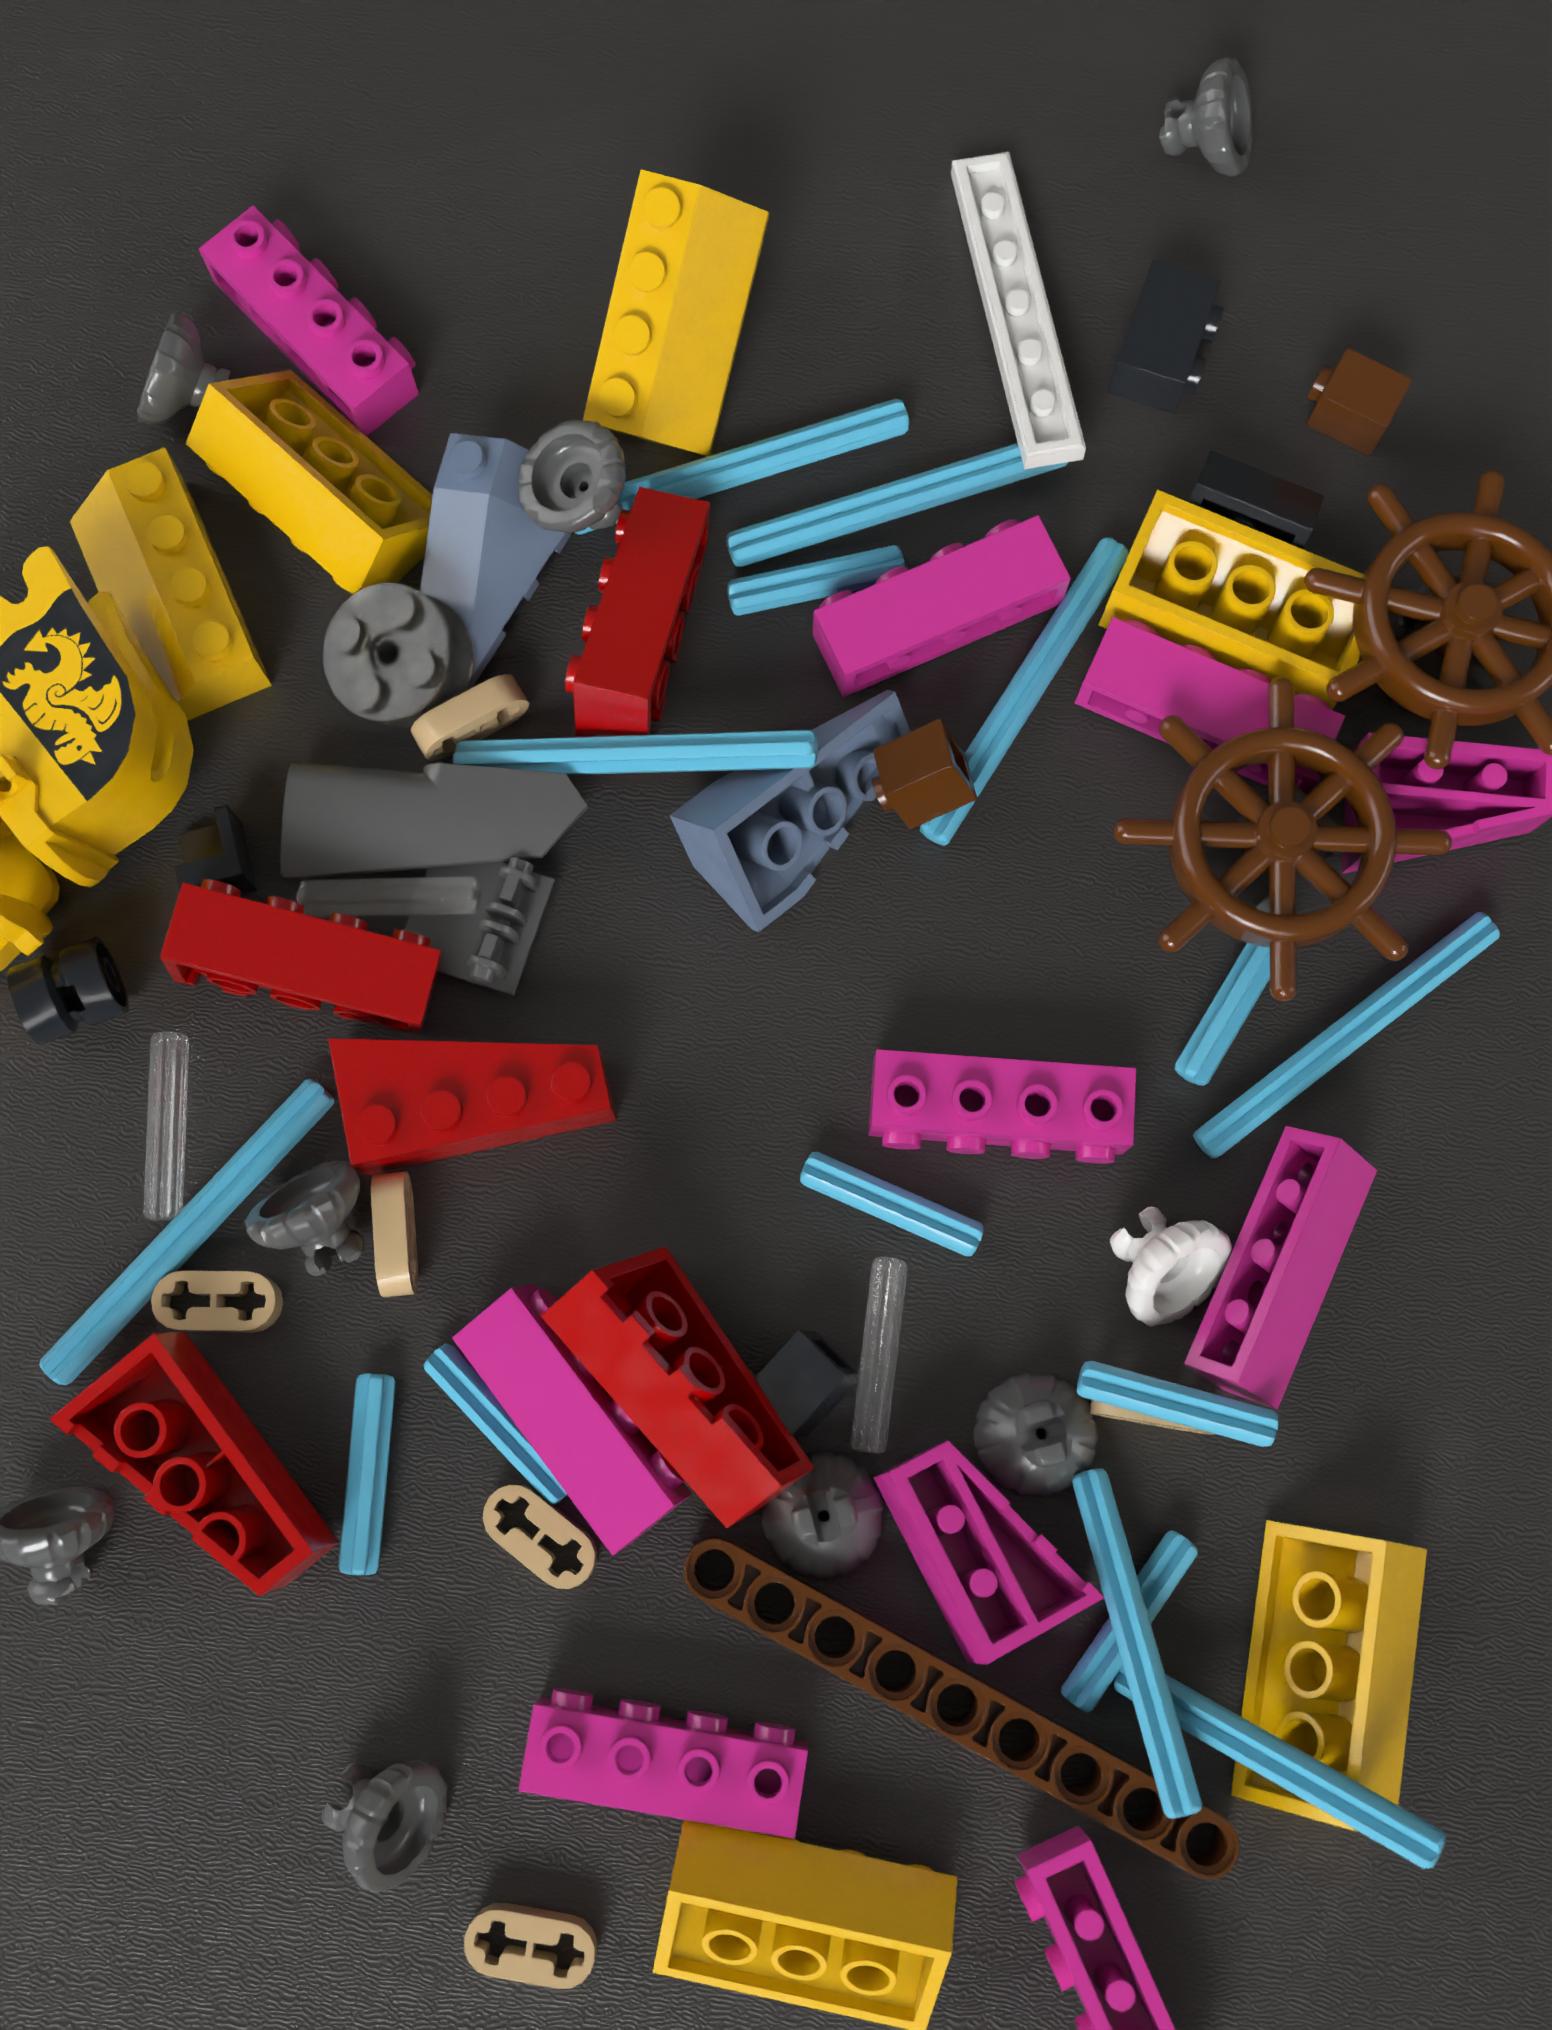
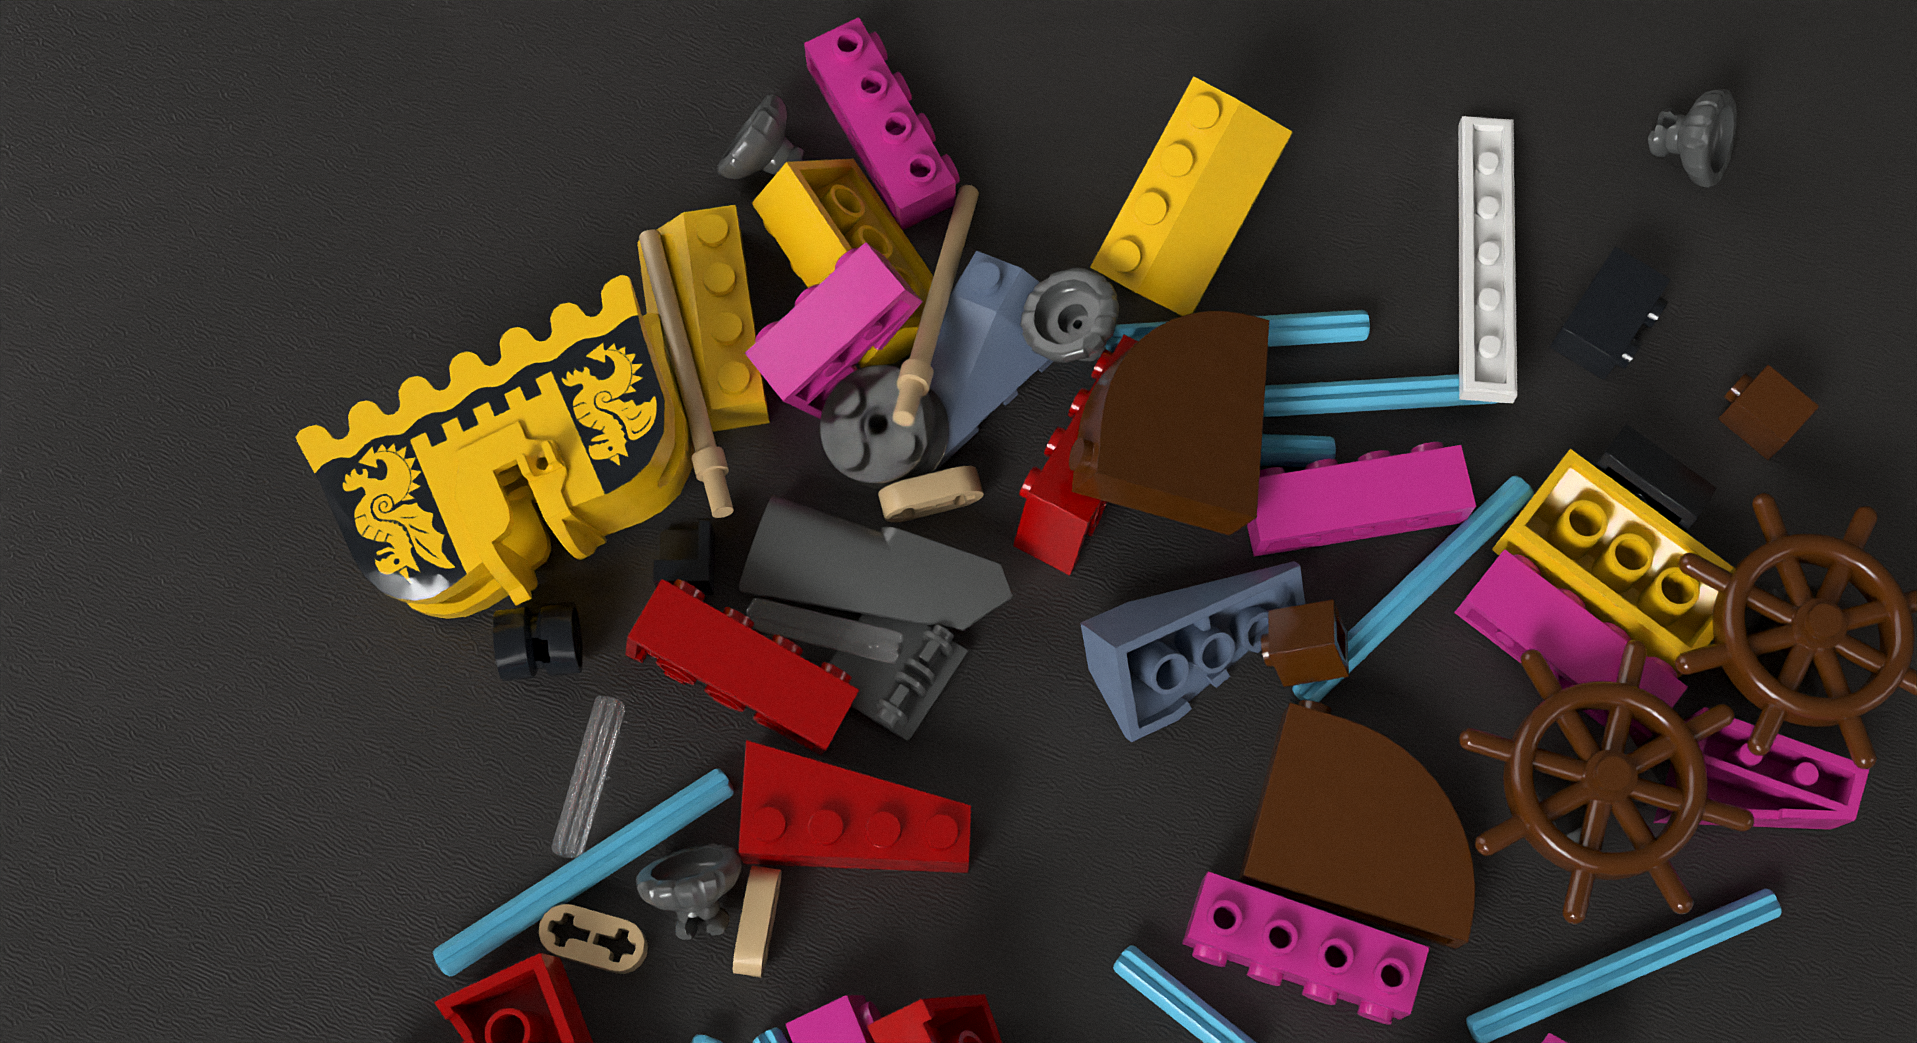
camera: 15 degrees right, 5 degrees down
medium azure axle [453,730,818,775] -> none
medium azure axle [1175,943,1270,1086] -> none
none -> tan bar [639,229,734,518]
none -> dark pink wedge [745,242,923,420]
none -> tan bar [893,185,979,426]
none -> reddish brown brick [1069,311,1269,535]
none -> reddish brown brick [1238,700,1475,949]

